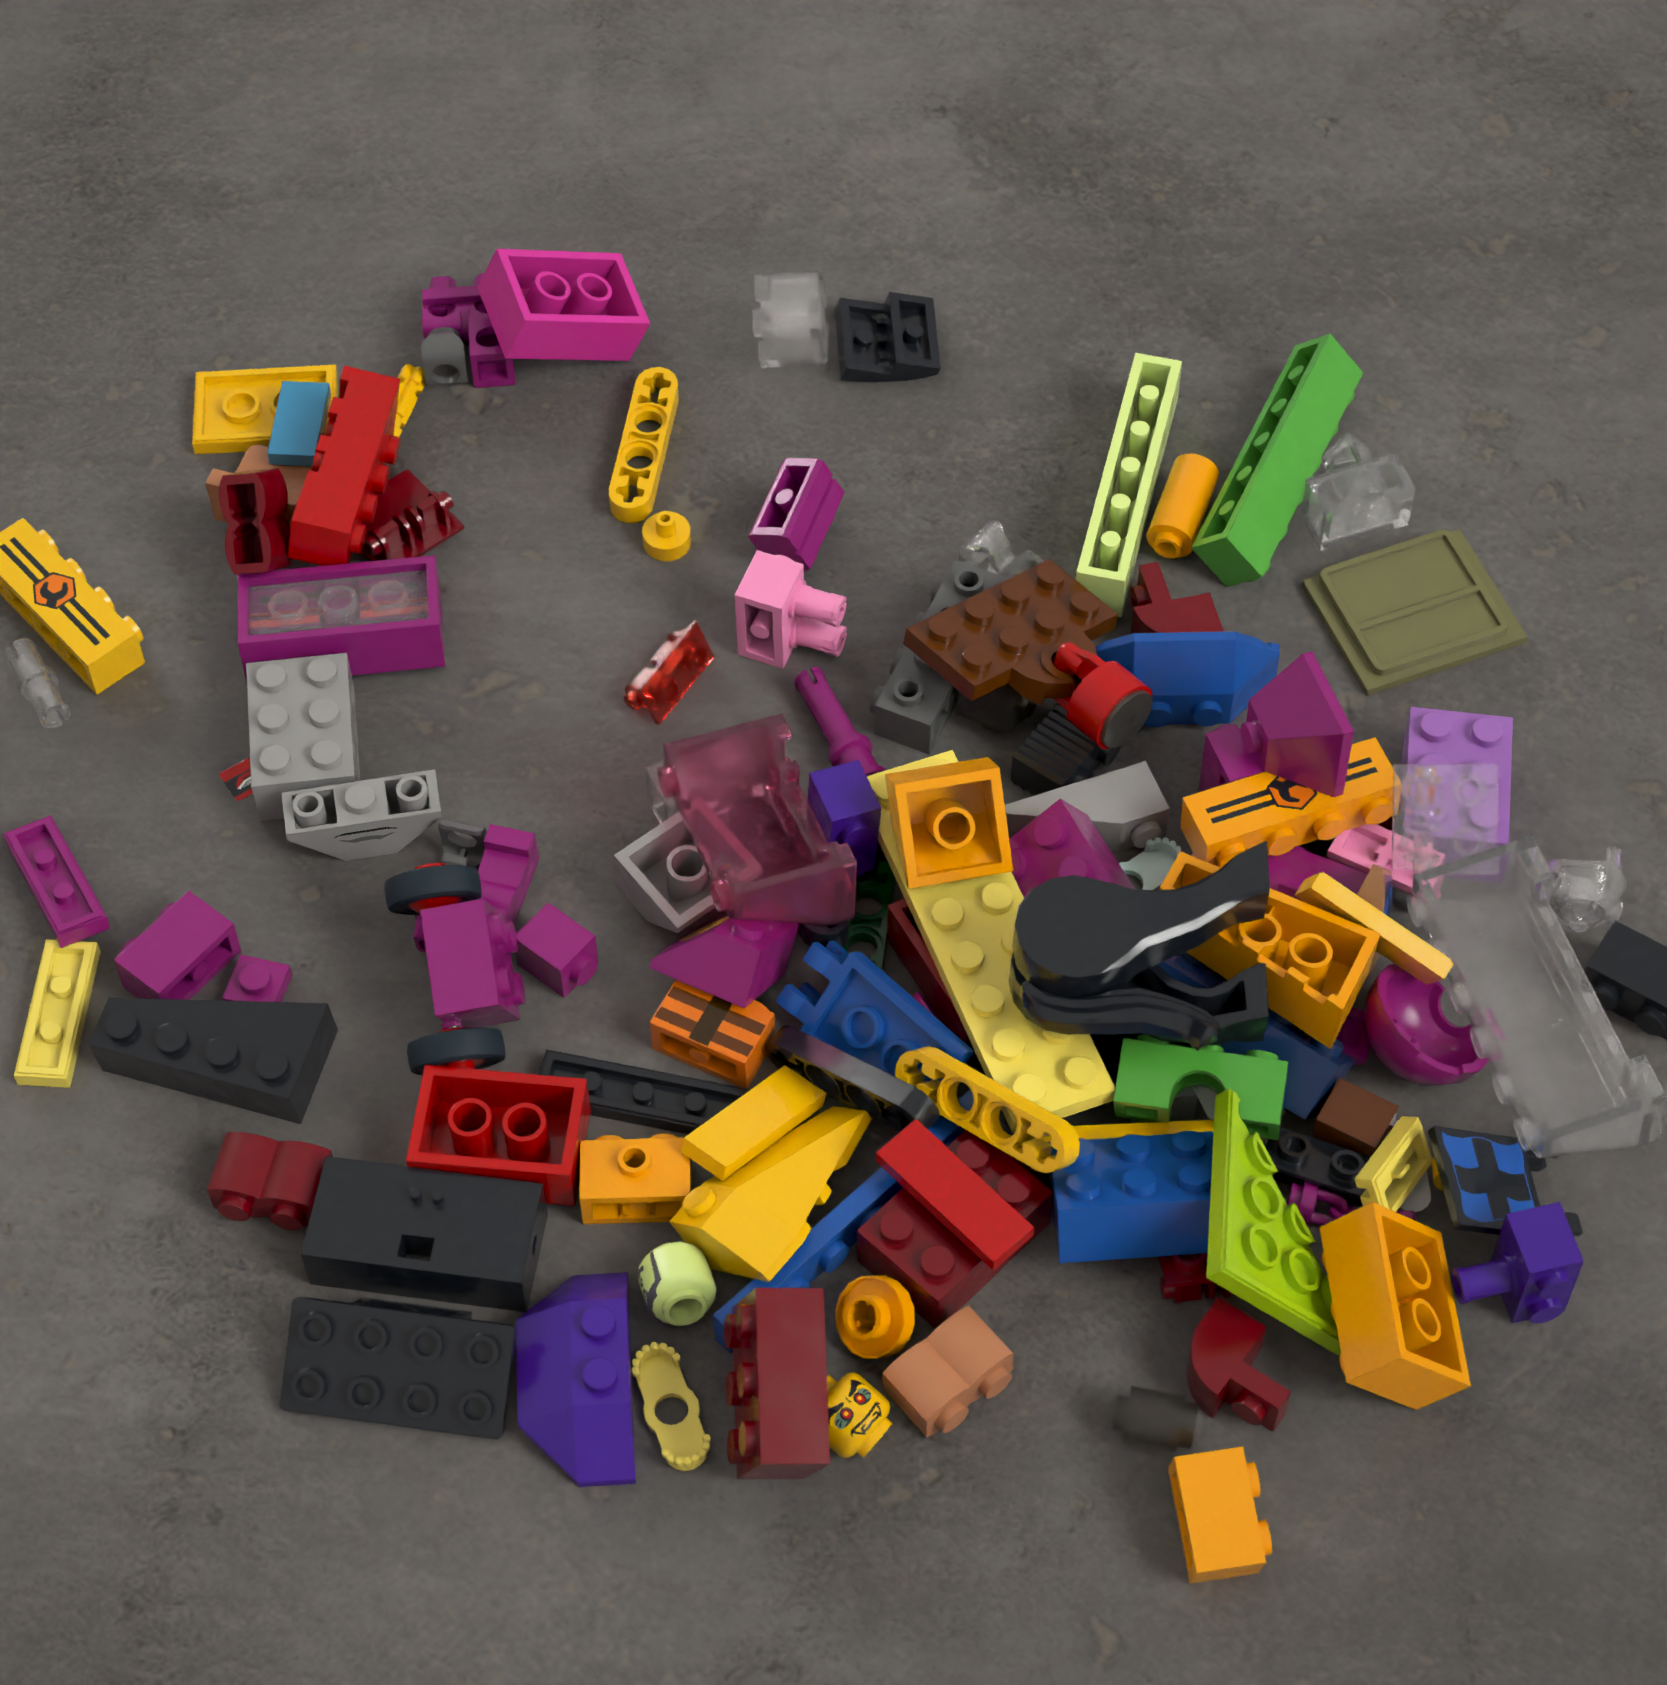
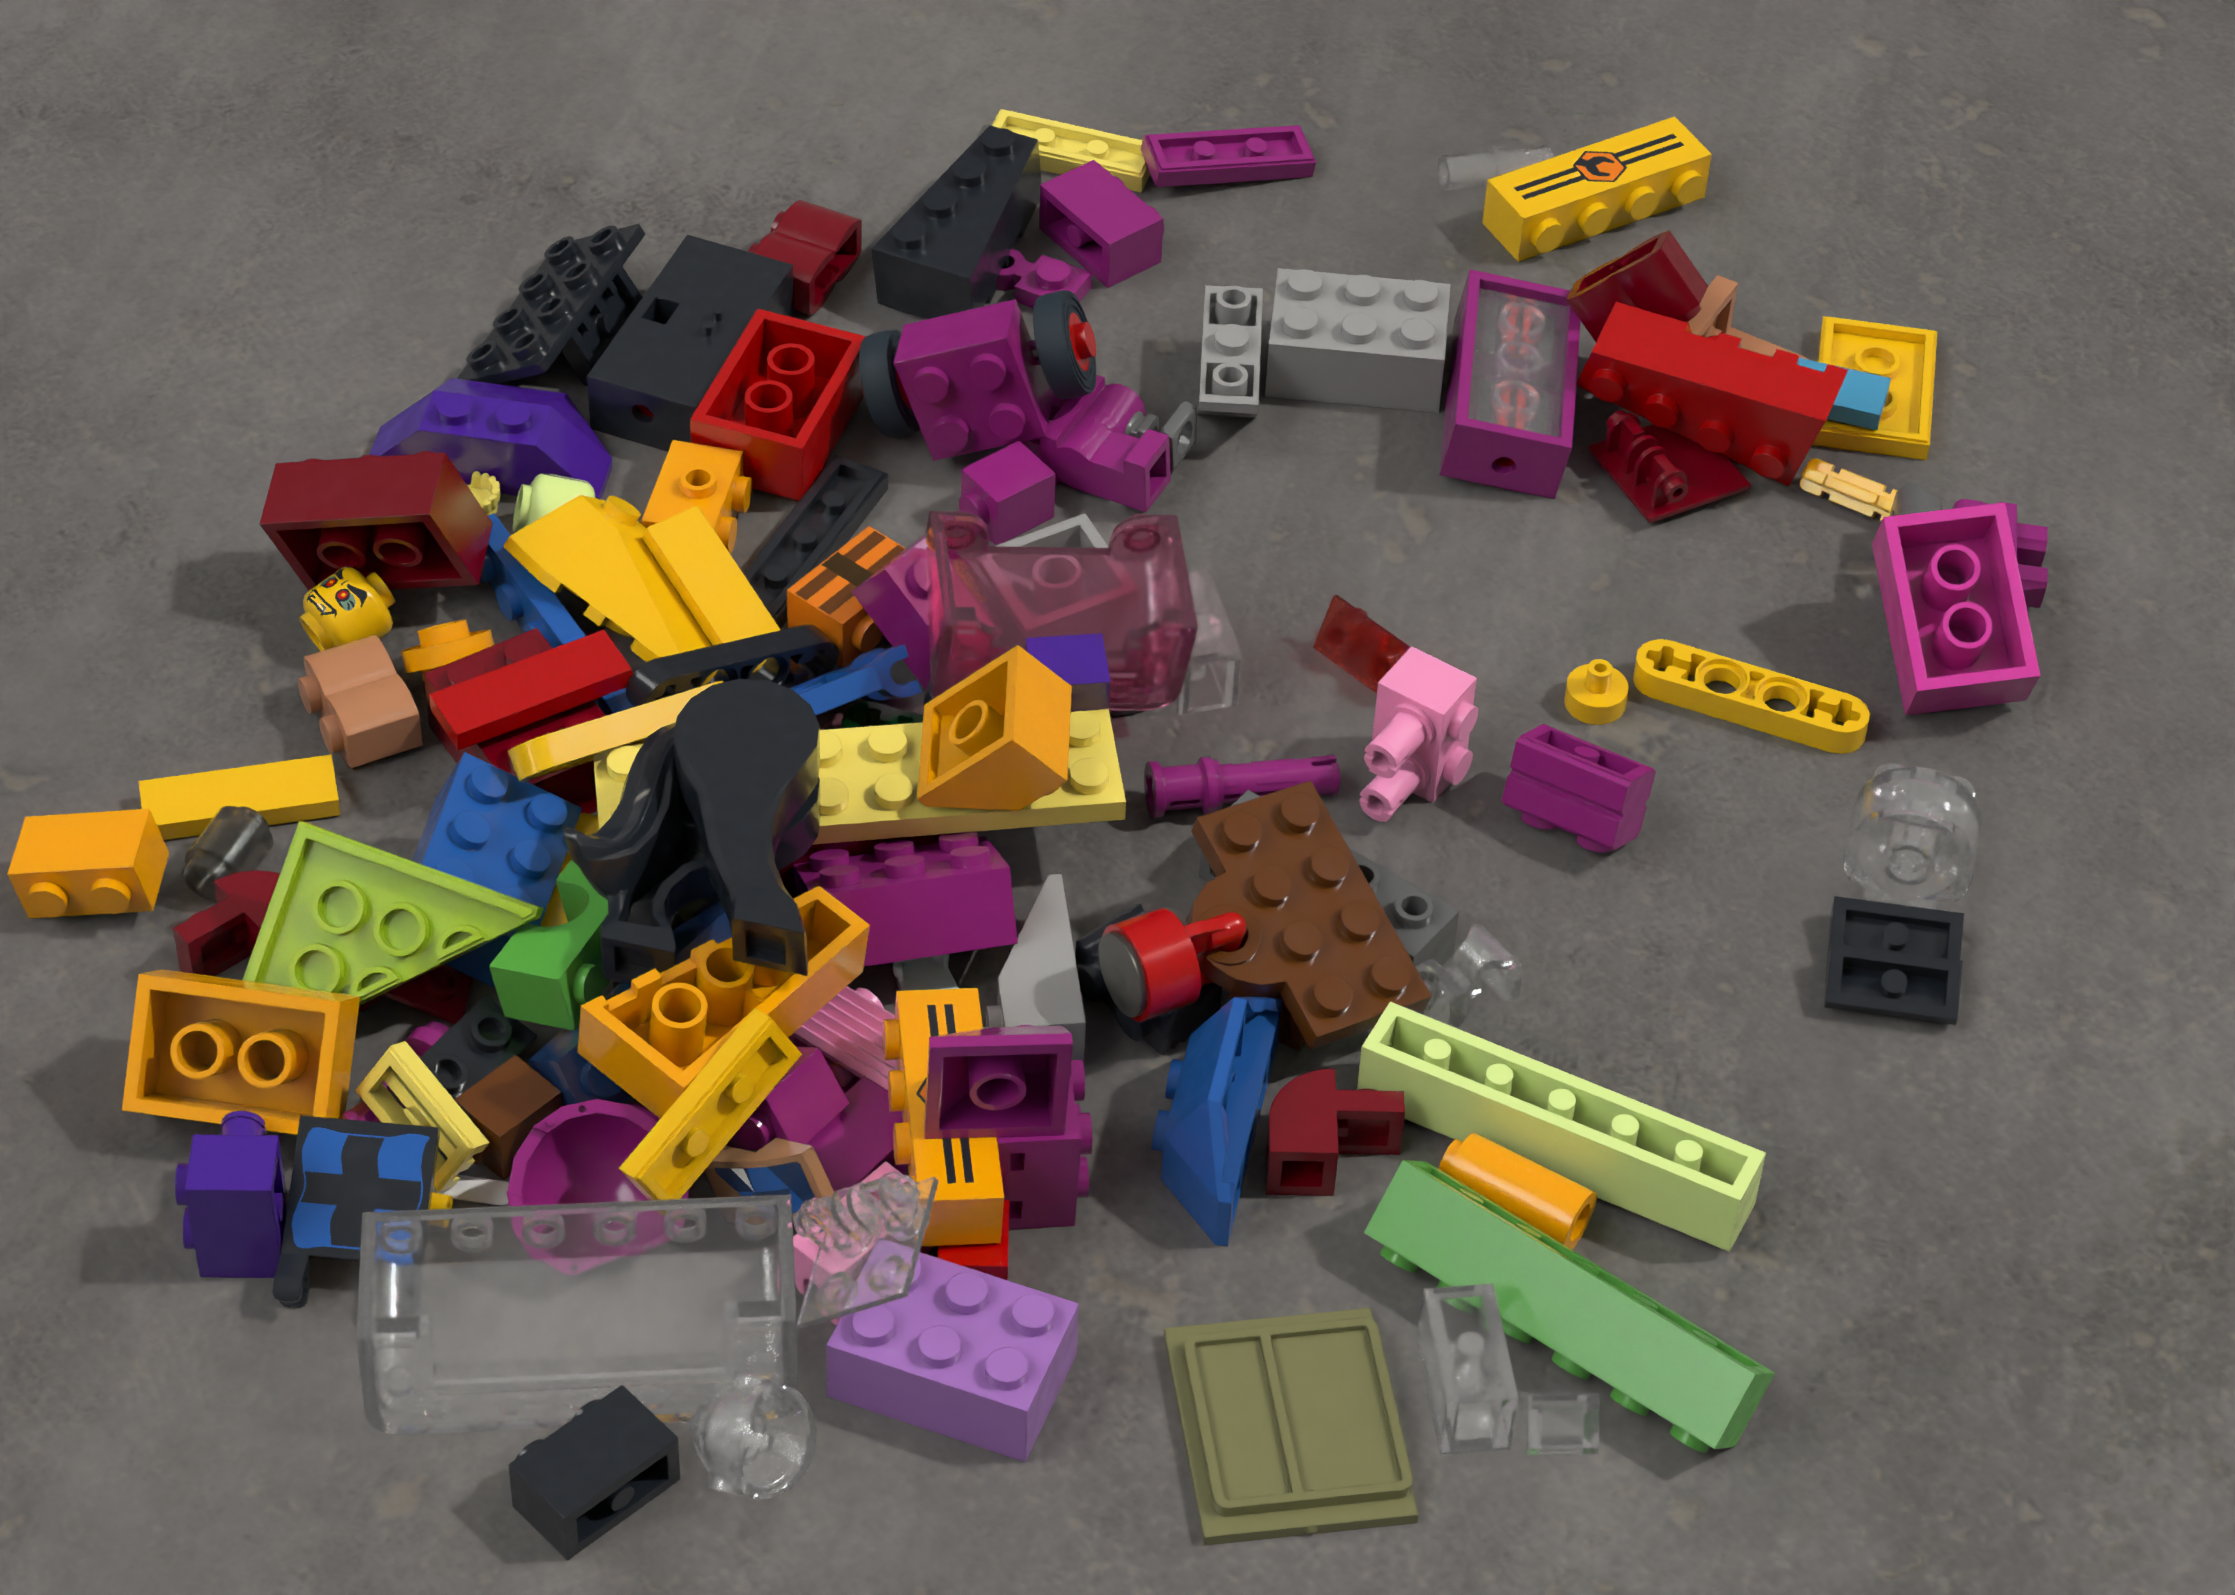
camera: 100 degrees right, 10 degrees down
none -> yellow tile [138,755,341,840]

